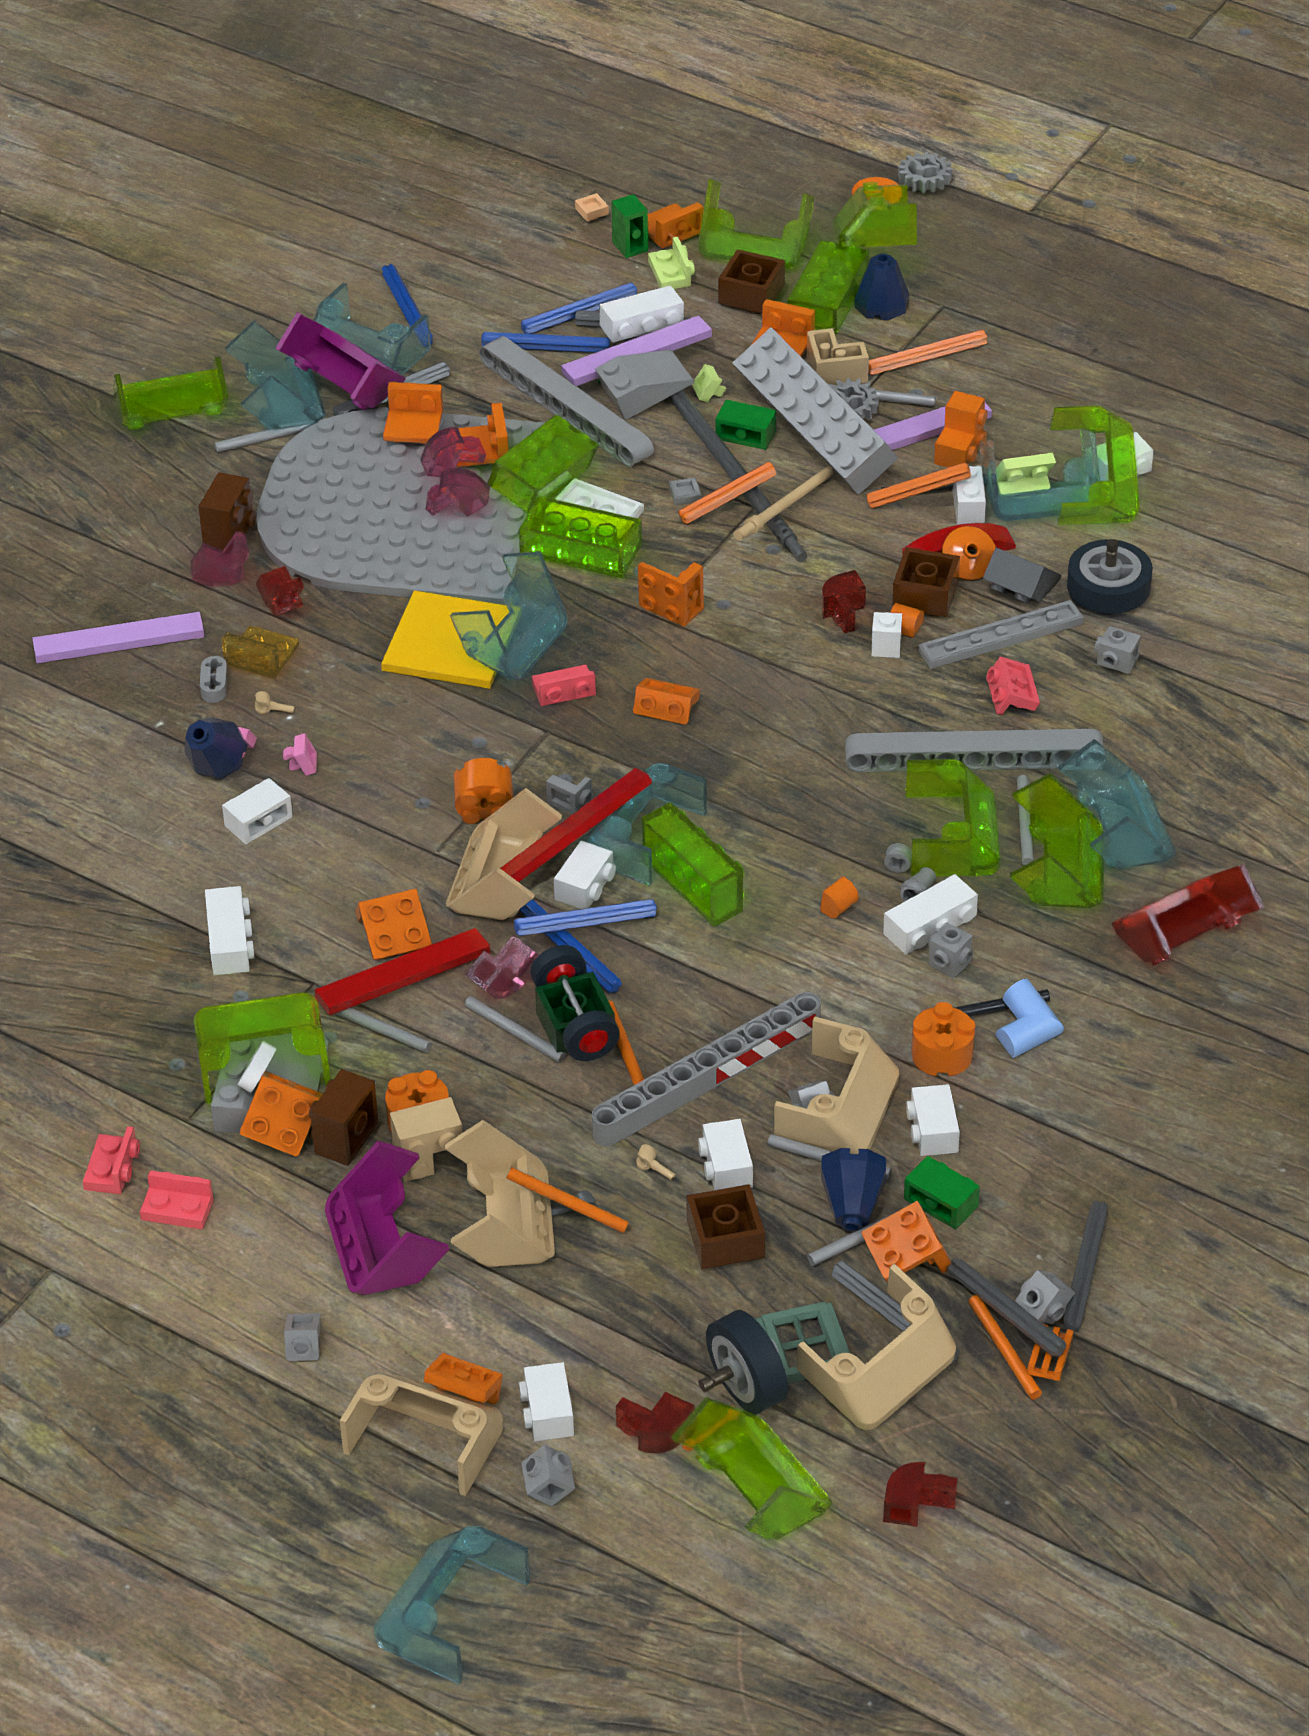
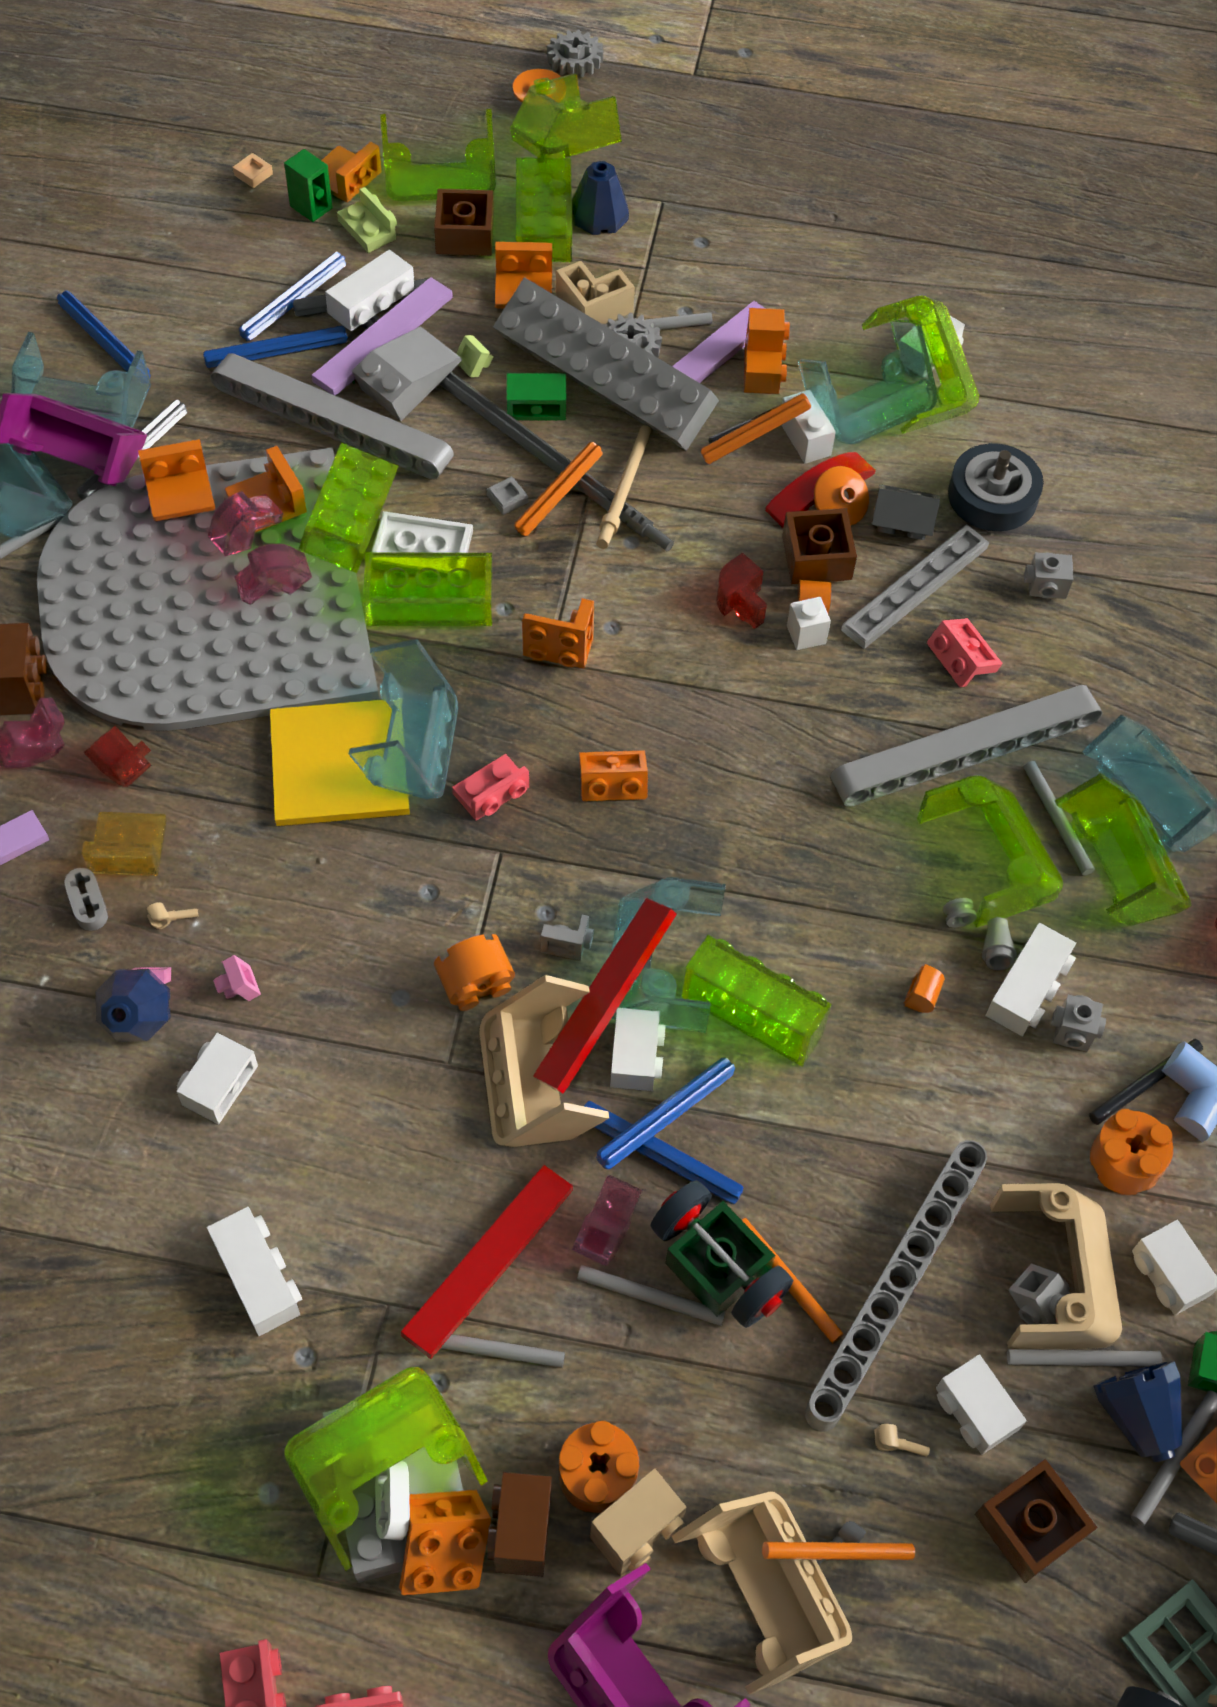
camera: 25 degrees left, 15 degrees up
orange bracket [355,889,432,961] -> none
orange axle [868,330,988,375] -> none
yellowish green bracket [993,453,1056,497] -> none

